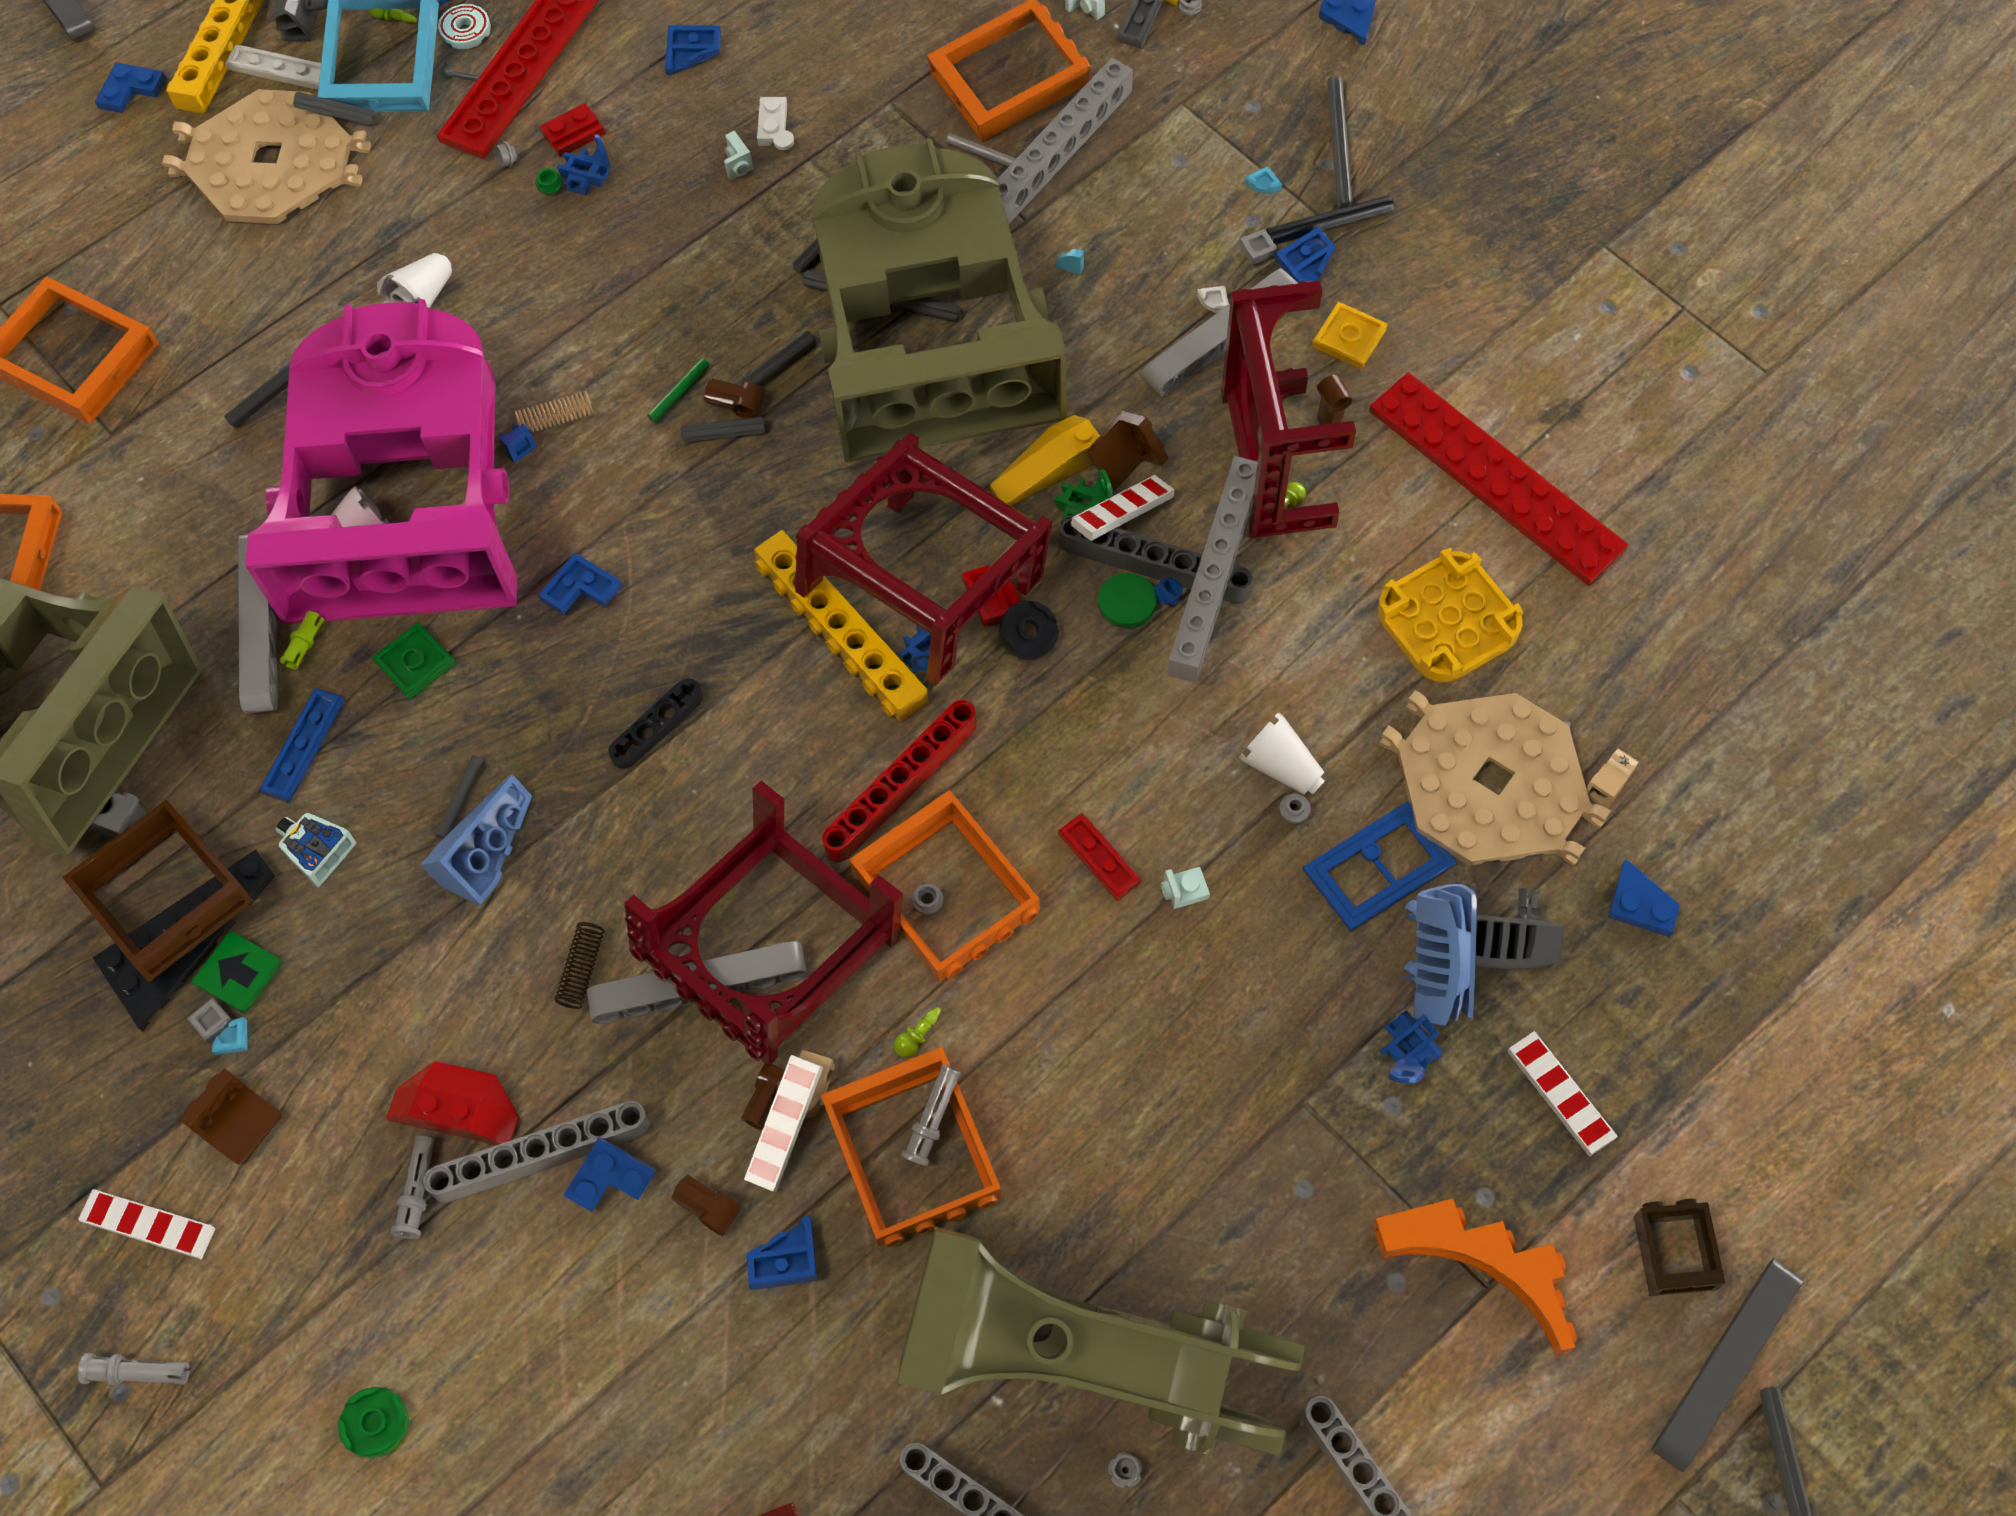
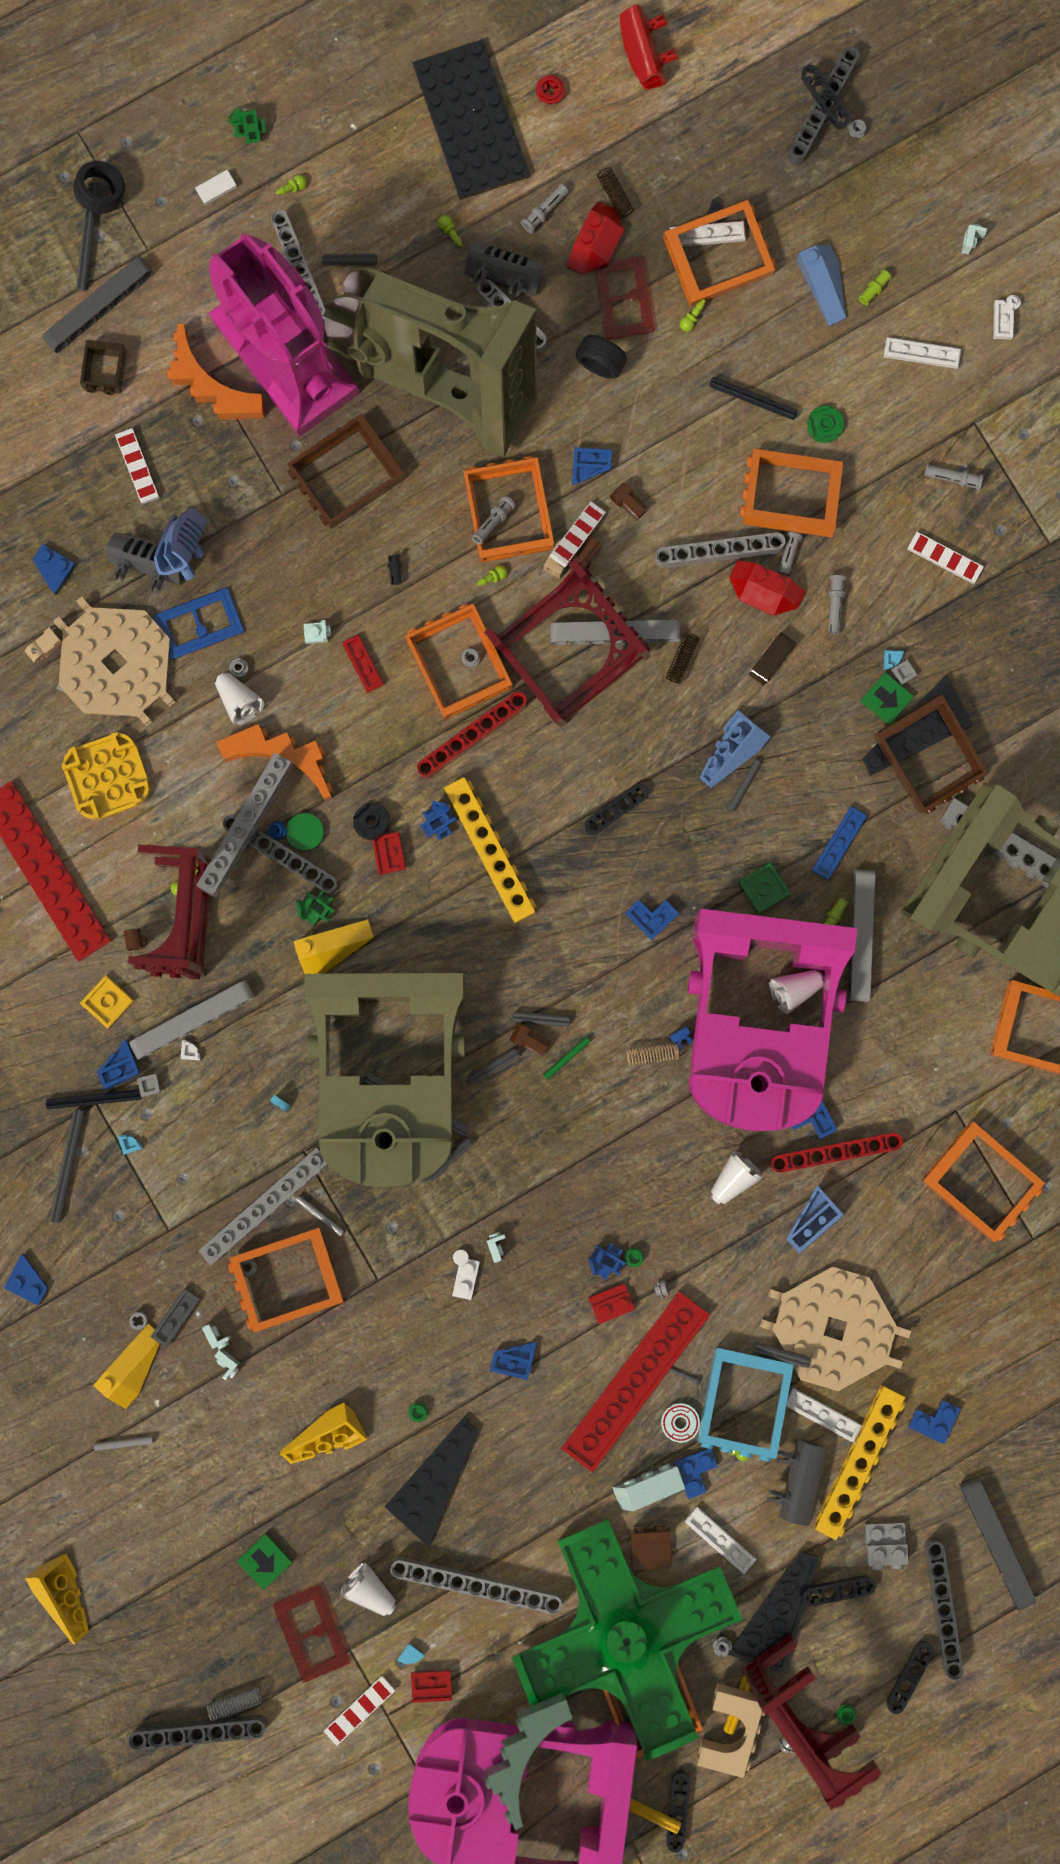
camera: 170 degrees left, 20 degrees up
reddish brown bracket [179,1068,282,1165] -> none
dark grey axle [224,366,289,428] -> none
torso [276,813,357,888] -> none
blue plate [563,1137,656,1212] -> none
dark red arch [795,432,1052,685] -> none
white tile [1071,475,1175,541] -> none
reddish brown bracket [1088,411,1169,490] -> none
blue piece [1379,1010,1442,1083] -> none
none -> dark pink piece [208,232,359,437]
none -> orange arch [216,724,333,801]
none -> reddish brown window [287,413,405,529]
none -> black pin [387,555,402,585]
none -> black tyre [576,334,627,379]
none -> black axle [709,377,798,420]
none -> orange window [740,448,843,537]
none -> dark brown beam [748,632,796,686]
none -> red beam [769,1133,903,1173]
none -> medium blue wedge [786,1185,844,1255]
none -> light grey pin [828,575,847,634]

